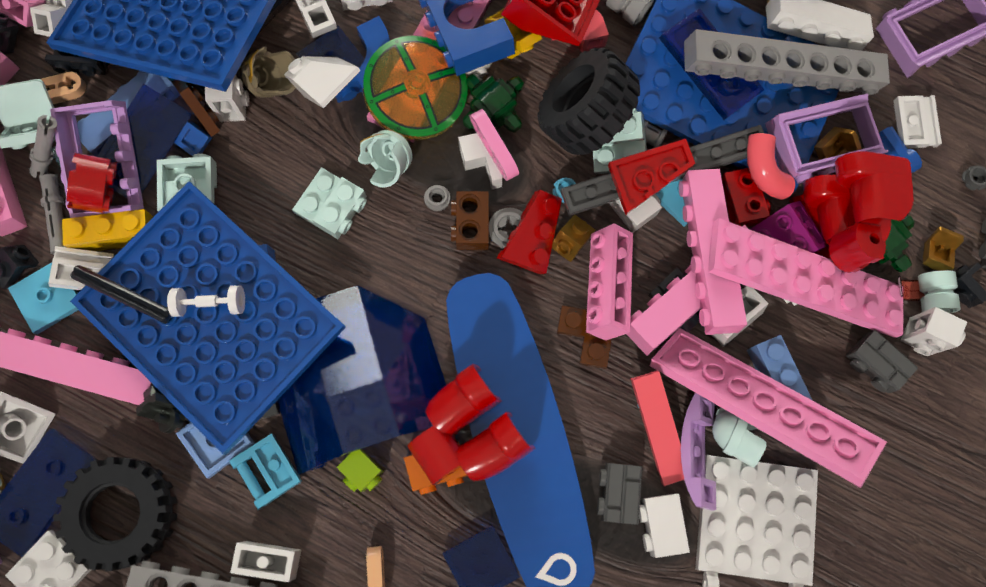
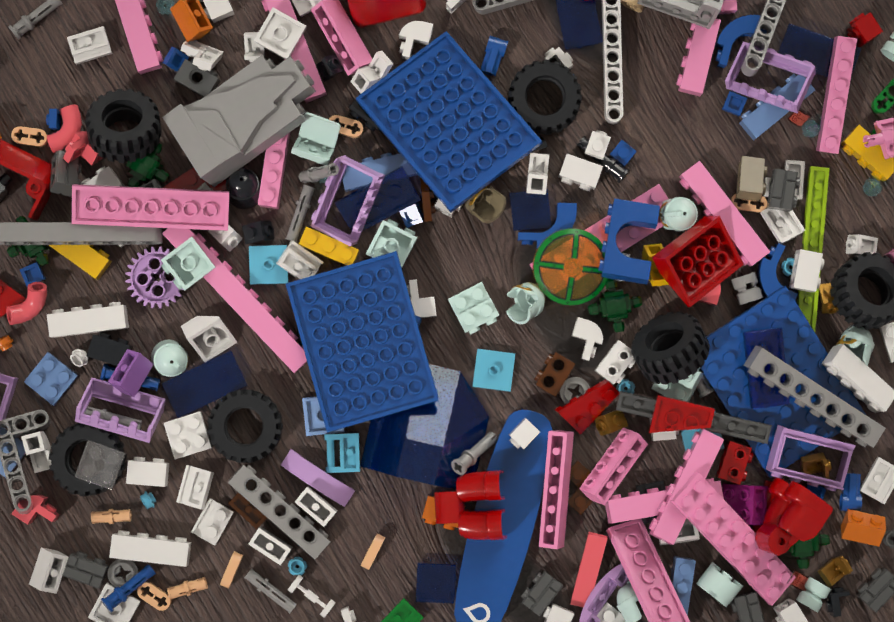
camera: 35 degrees right, 10 degrees up
red brick [67,153,117,213] -> none
black axle [71,265,172,323] -> none
pearl dark grey hips [136,385,186,434] -> none
white wheel [167,285,245,317] -> none
white slope [284,56,361,108] -> none
lime brick [336,447,384,492] -> none
light grey plate [424,185,450,211] -> none
bright pink beam [470,109,519,181] -> none
coral cylinder [747,133,795,200] -> none
none -> lavender slope [281,449,355,507]
none -> white brick [407,279,437,318]
none -> light grey pin [451,432,498,475]
none -> medium azure plate [472,349,515,392]
none -> white brick [509,418,540,449]
none -> bright pink brick [539,430,574,549]
none -> white brick [594,340,636,385]
none -> light aqua brick [696,562,743,607]
none -> orange brick [841,509,886,547]

